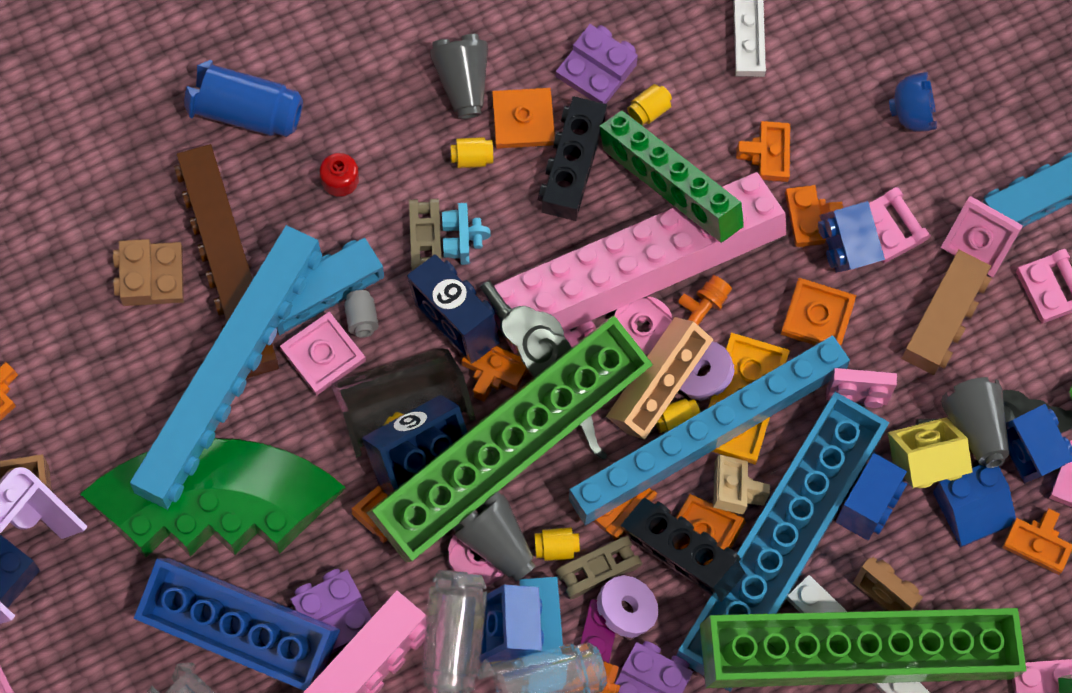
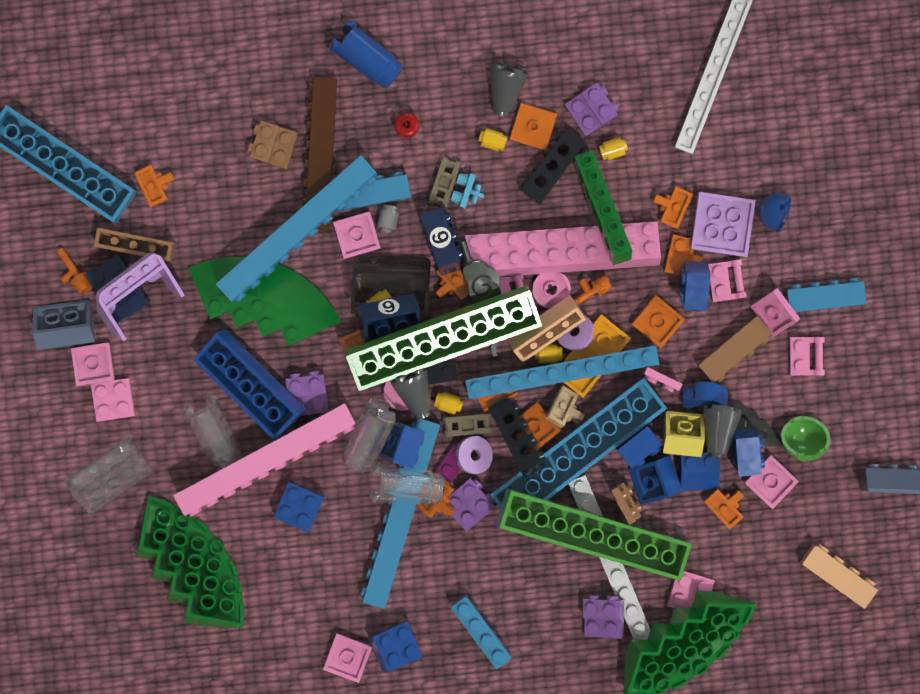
camera: 20 degrees right, 20 degrees up
none -> black hinge [426,361,459,385]
none -> blue slope [628,455,683,505]
none -> blue brick [682,382,728,409]
none -> lavender plate [690,192,756,257]

